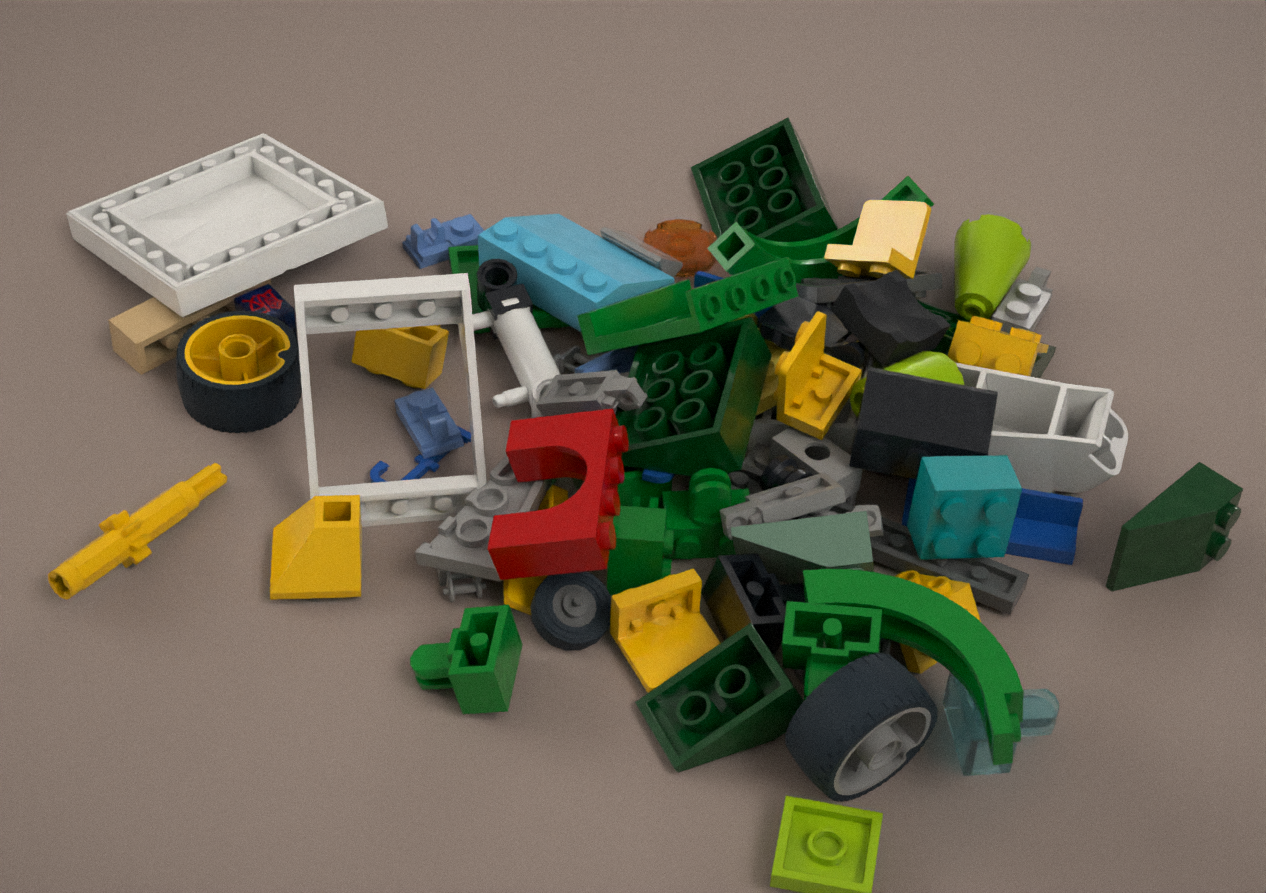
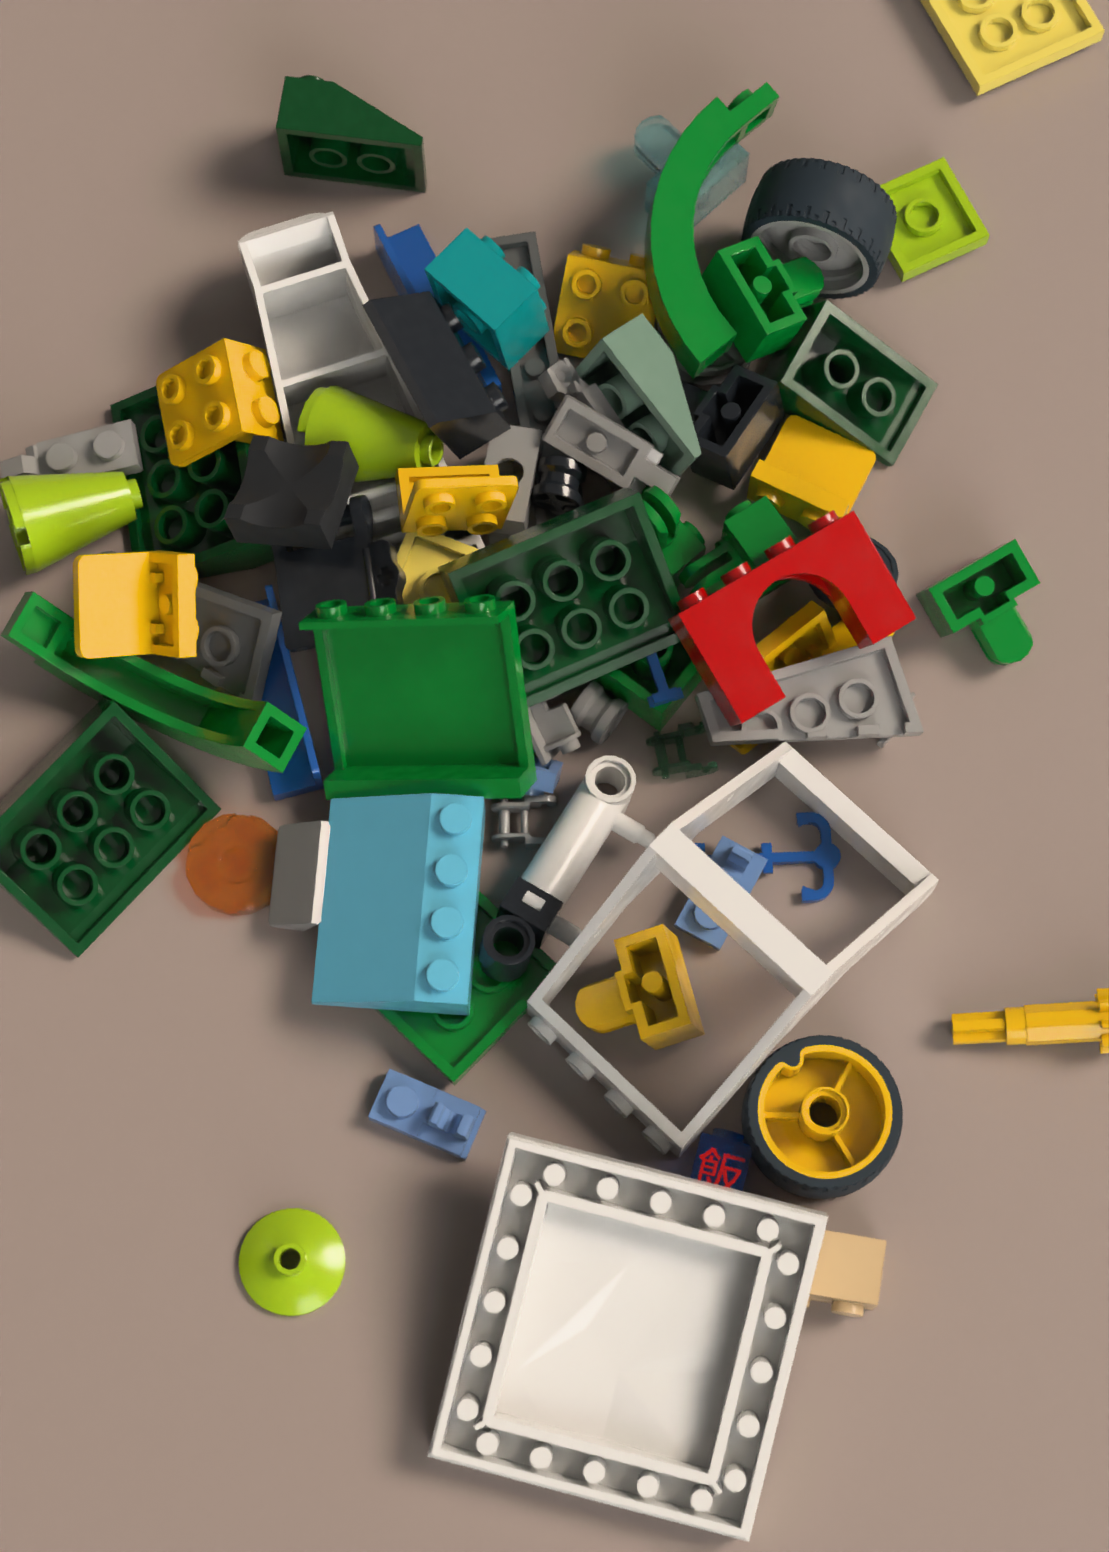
camera: 125 degrees left, 30 degrees up
yellow slope [270,495,362,600] -> none
light grey hinge [536,370,647,416] -> none
none -> lime dish [239,1208,346,1316]

